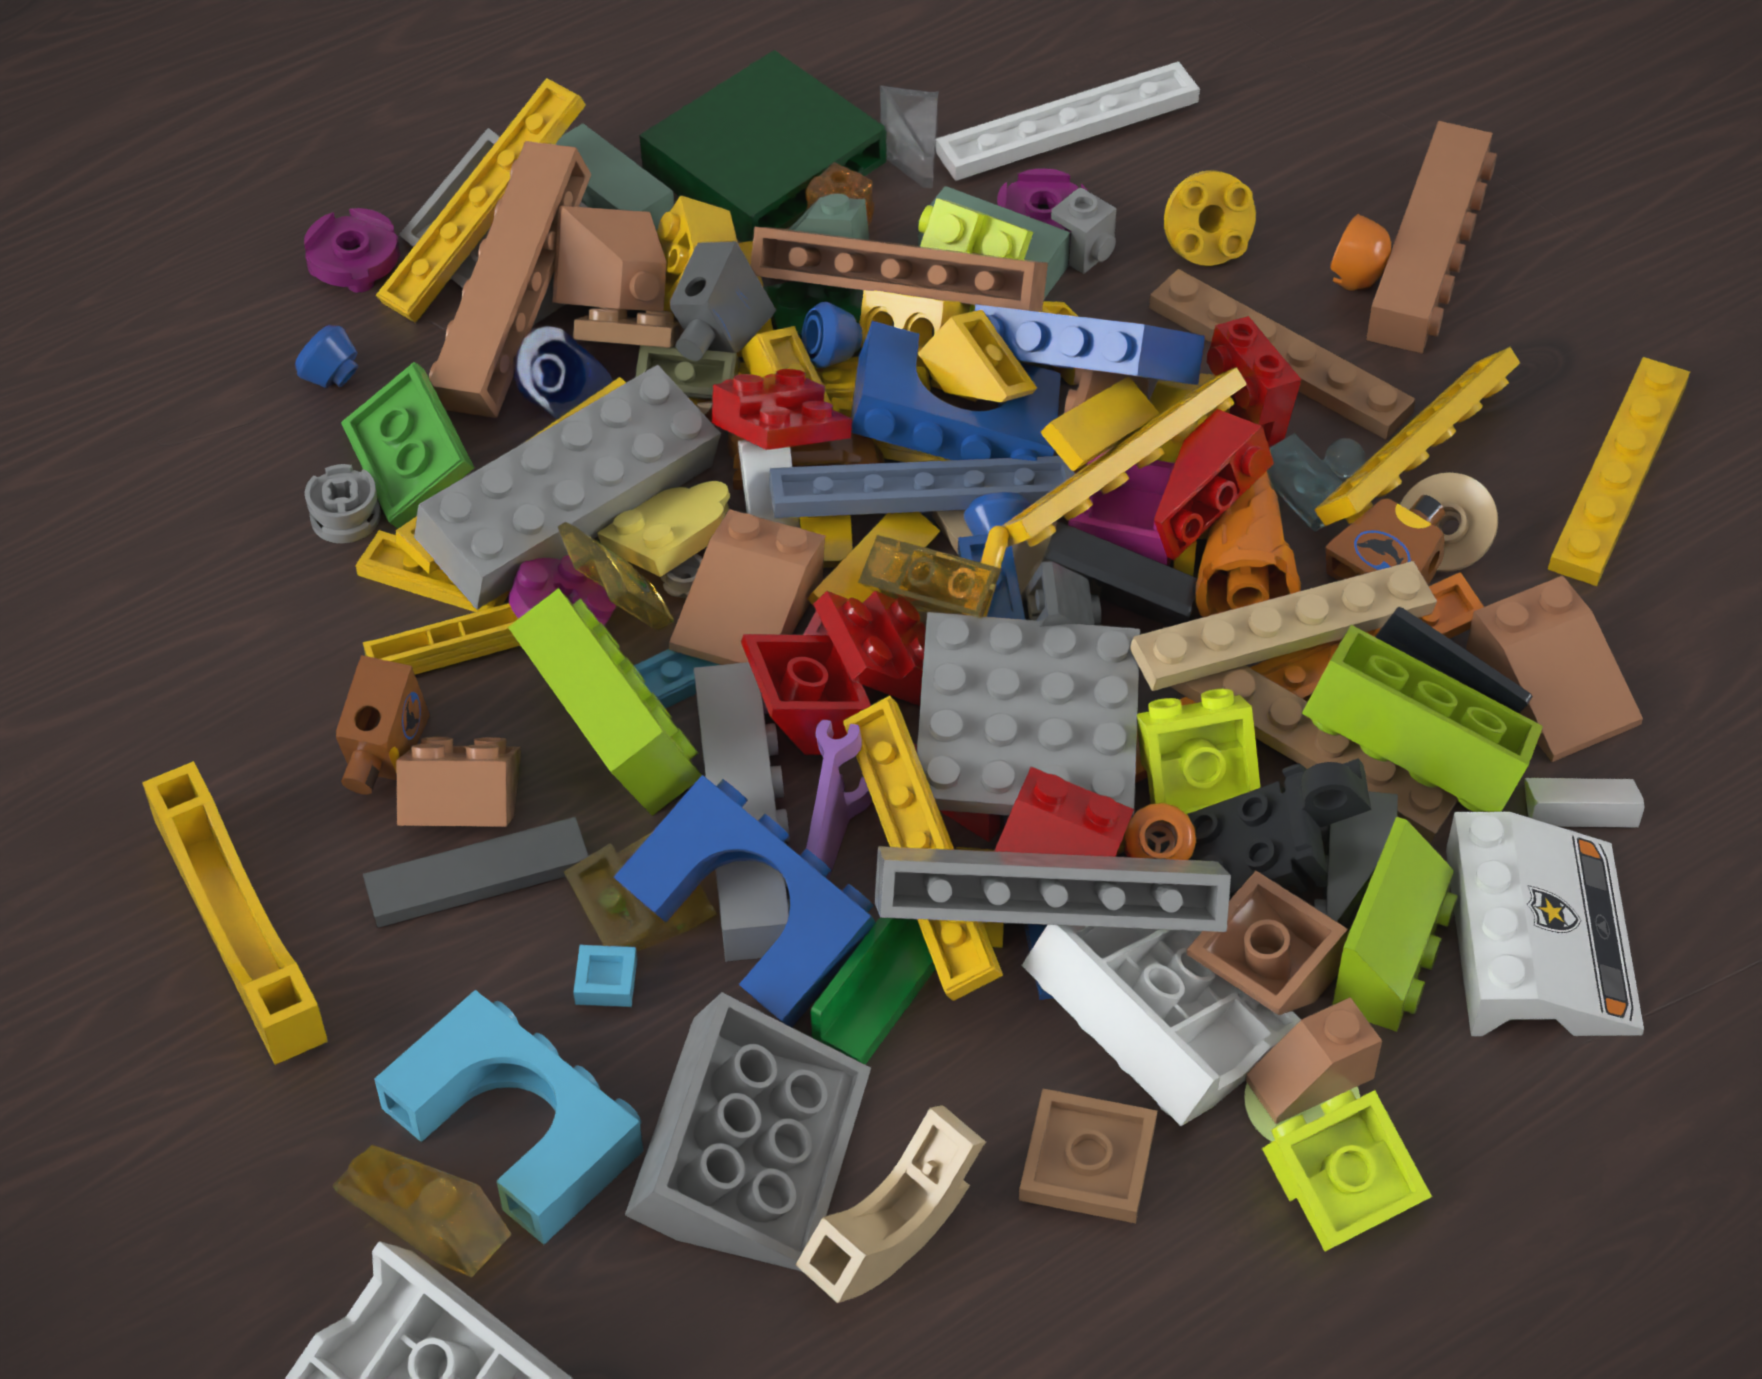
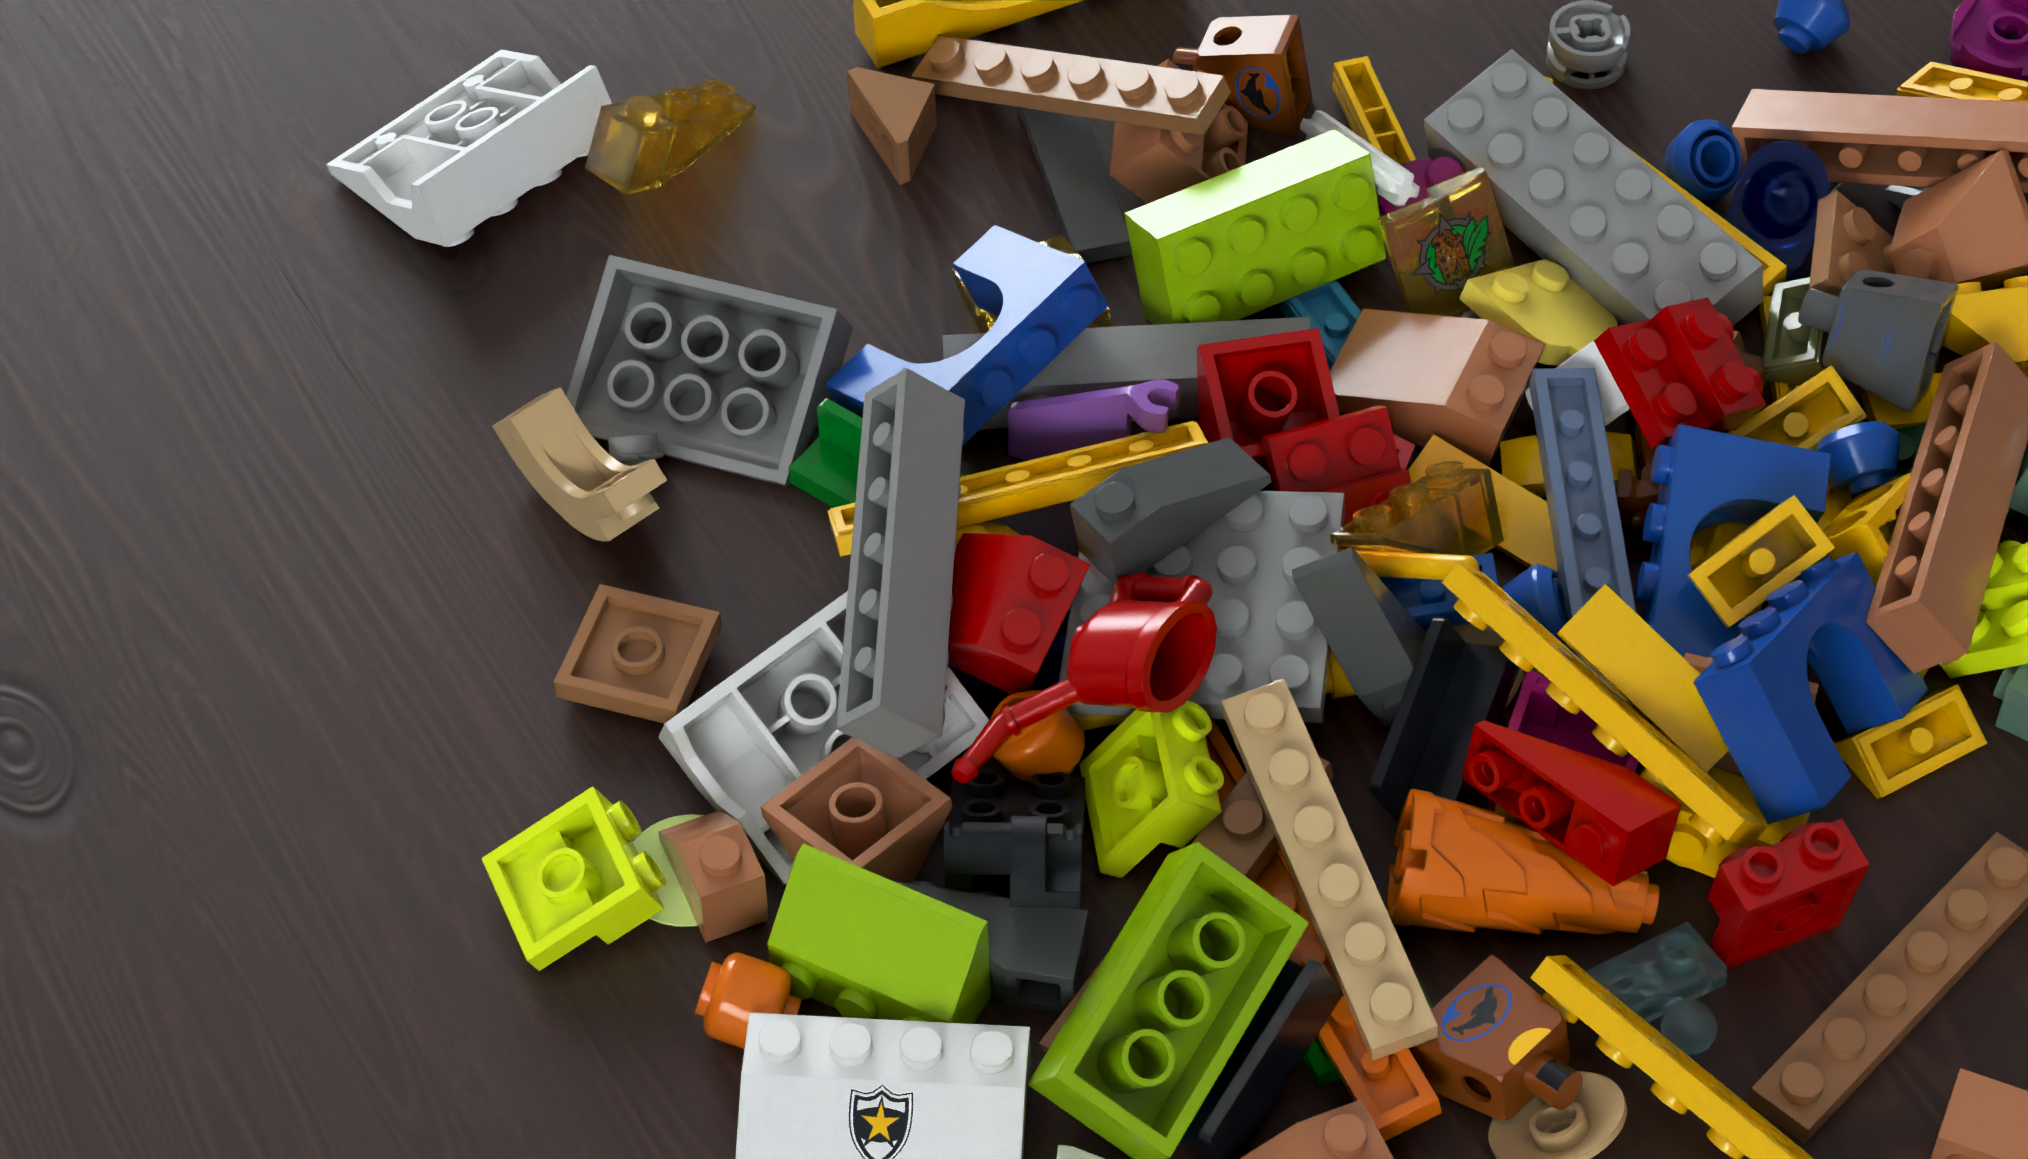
camera: 95 degrees right, 0 degrees up
bright green tile [341,362,475,528] -> none
medium azure arch [374,990,643,1245] -> none
medium azure plate [573,945,637,1007] -> none
none -> light grey plate [608,433,664,466]
none -> orange head [694,952,802,1049]
none -> medium nougat slope [847,67,937,185]
none -> medium nougat plate [911,35,1231,135]
none -> red piece [951,572,1217,784]
none -> dark grey slope [1070,437,1271,584]
none -> white axle [1300,110,1420,206]
none -> blue cone [1664,119,1742,200]

